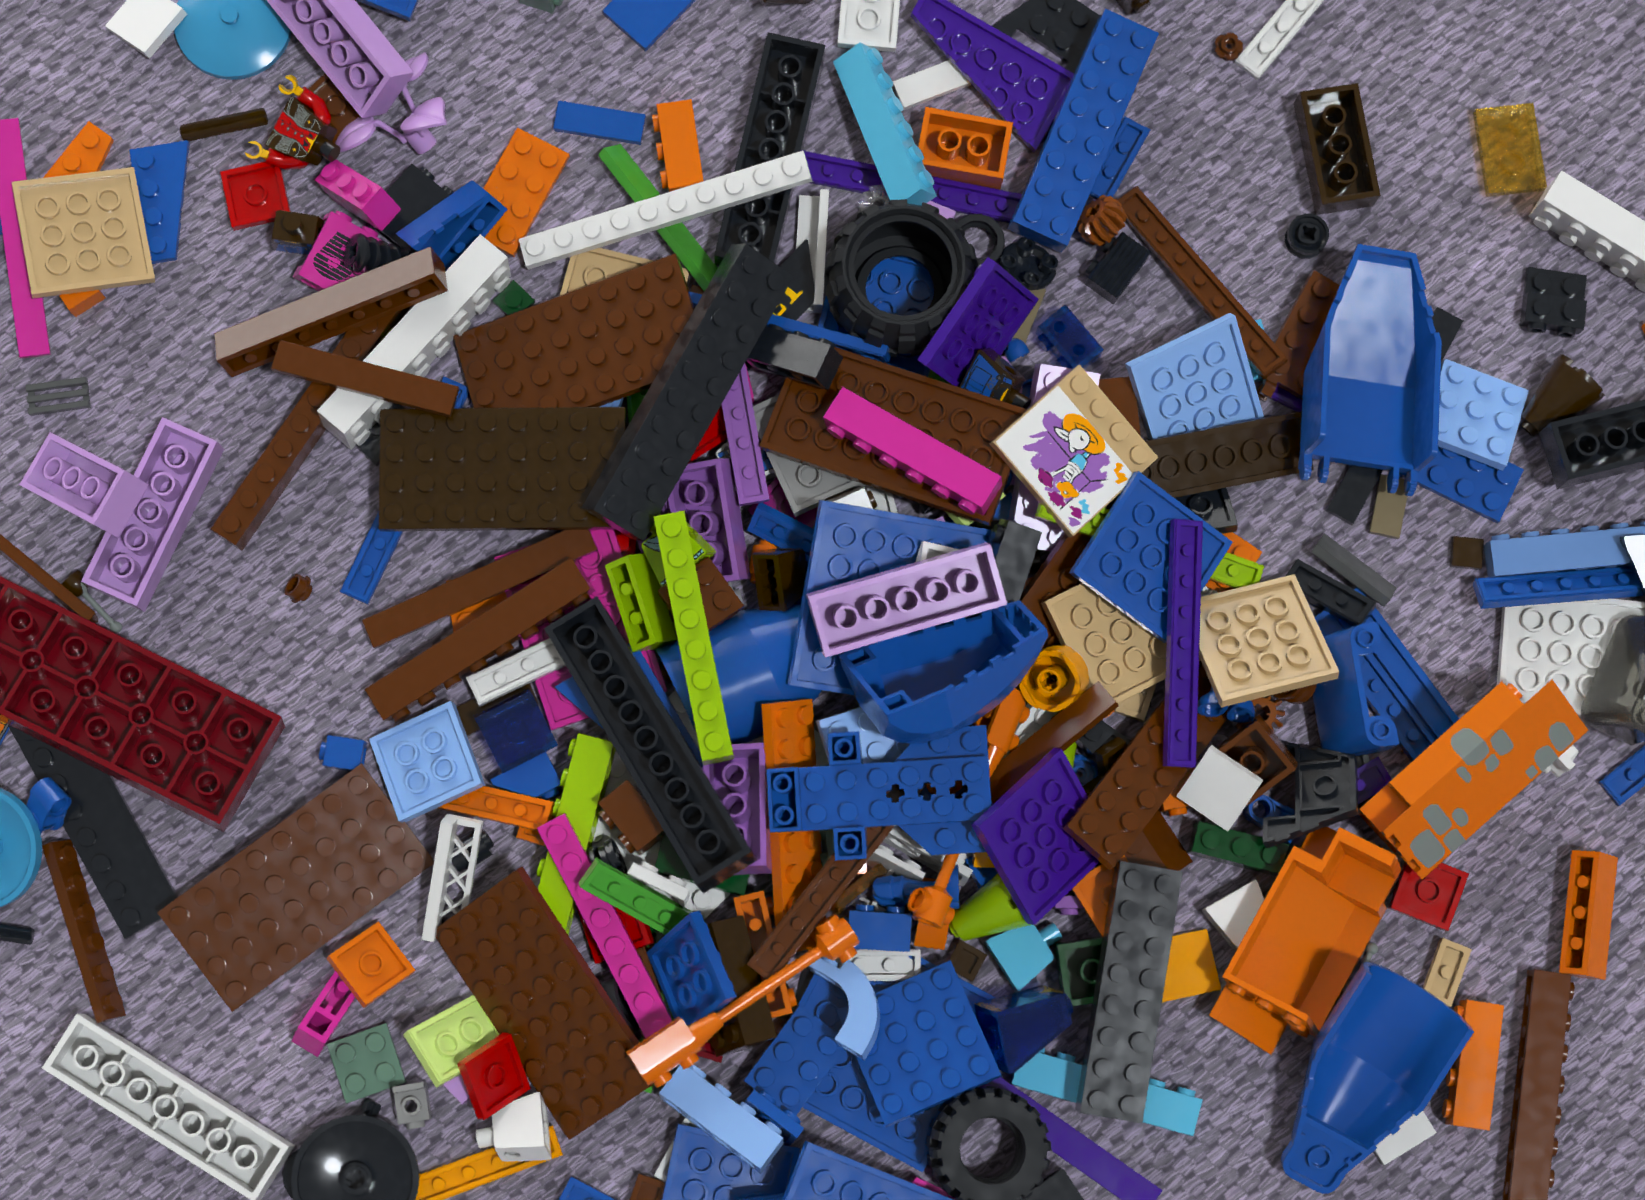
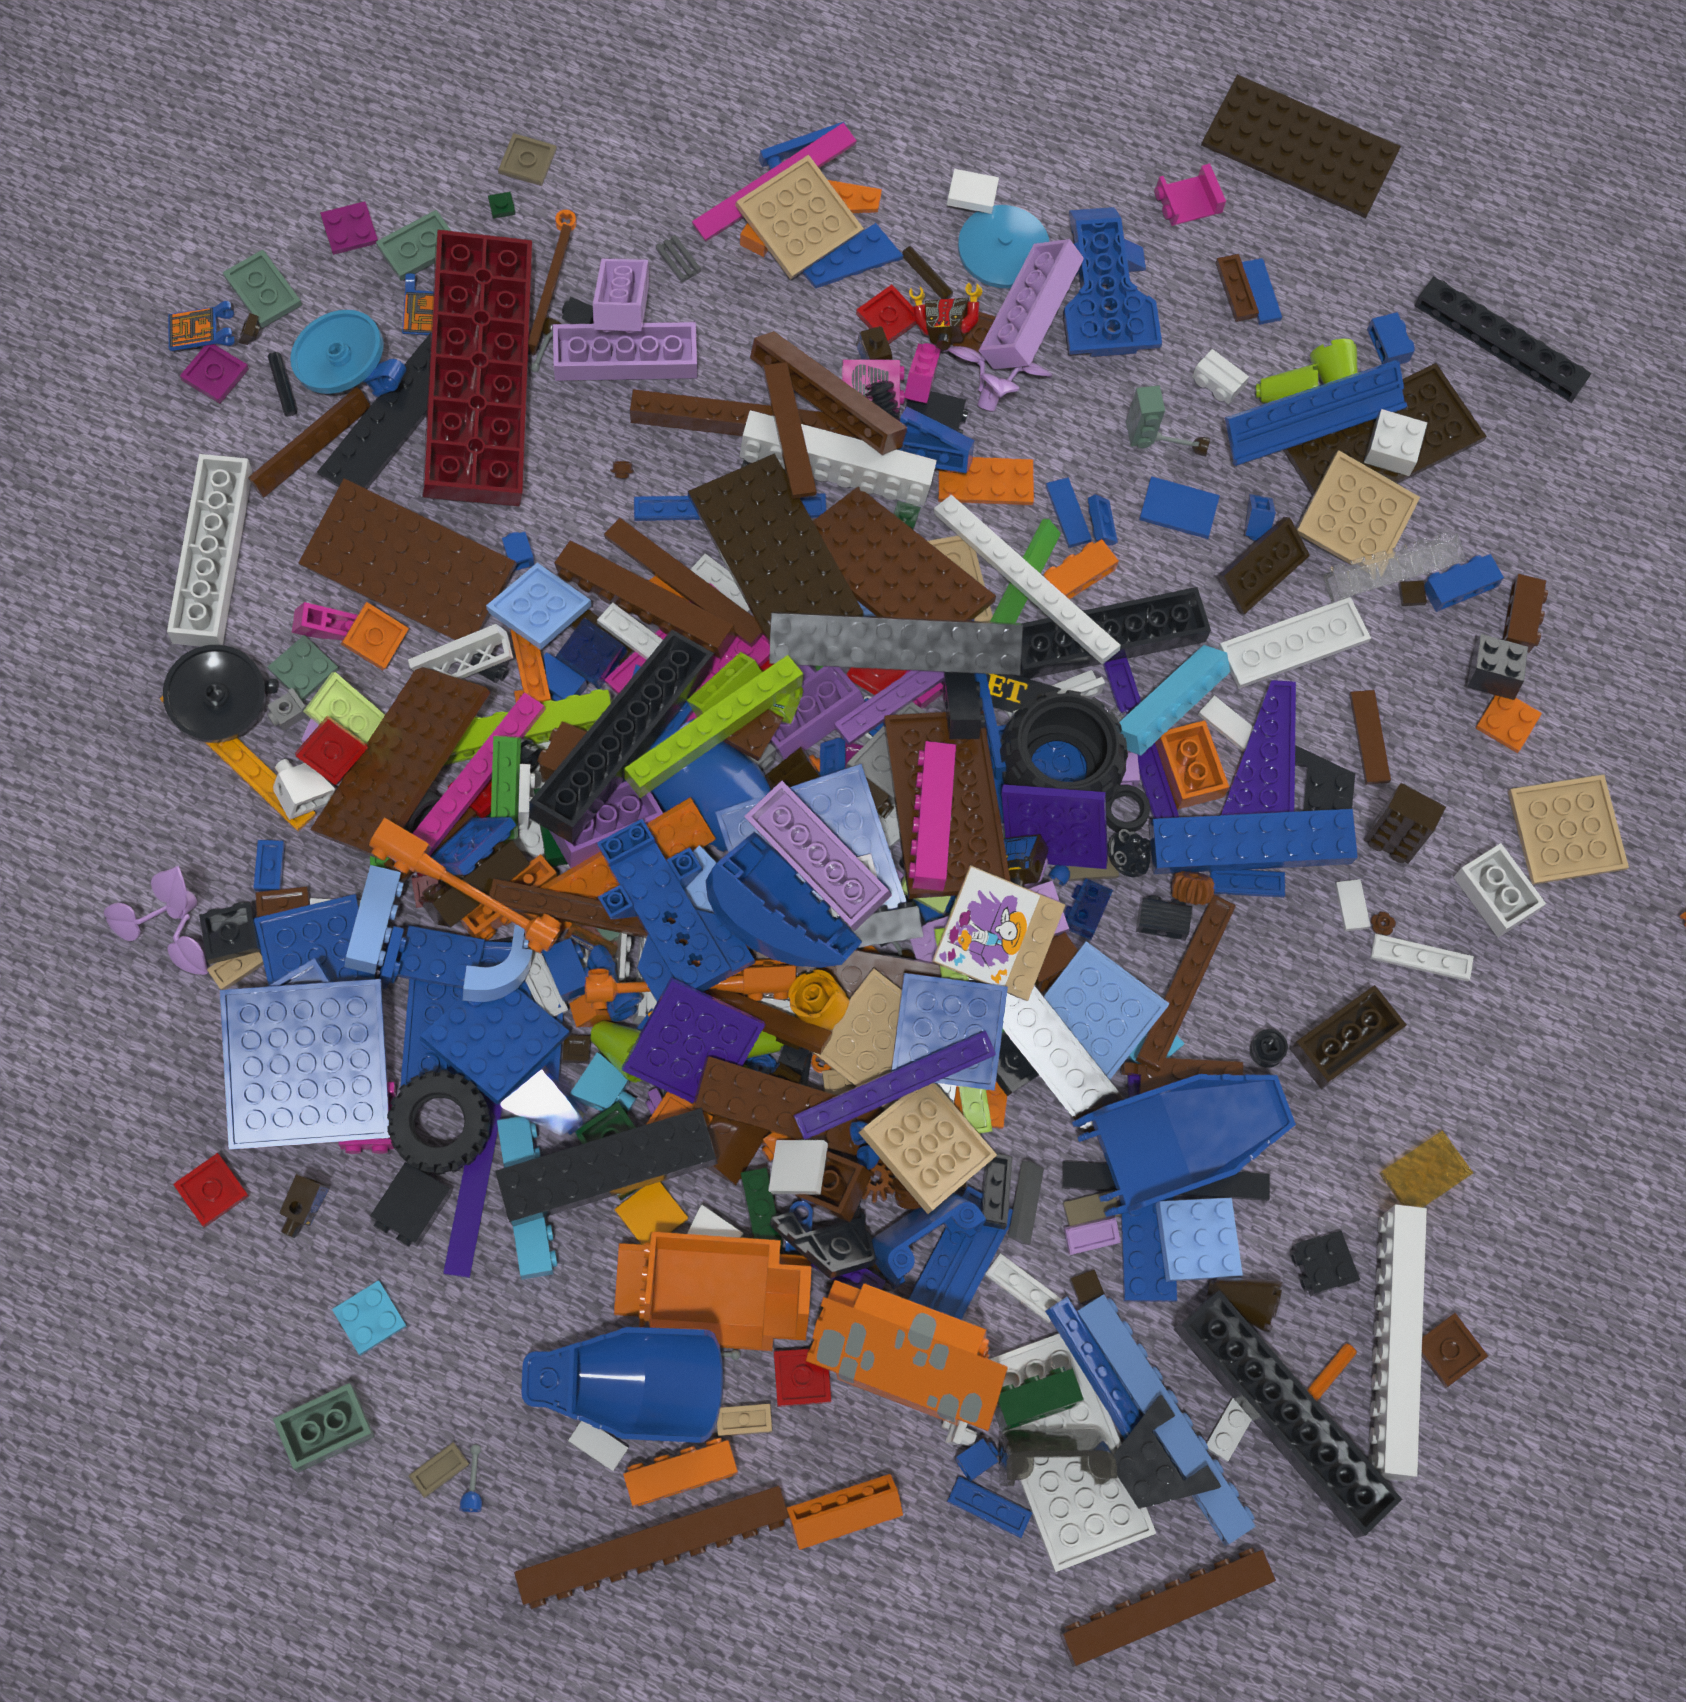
camera: 60 degrees right, 10 degrees down
none -> black brick [562,296,594,324]
none -> white plate [690,554,751,613]
none -> blue brick [954,1439,999,1482]
none -> white tile [985,1253,1062,1323]
none -> dark green brick [994,1367,1084,1433]
none -> lavender tile [1064,1216,1121,1255]
none -> blue plate [1088,494,1118,546]
none -> white tile [1335,879,1371,932]

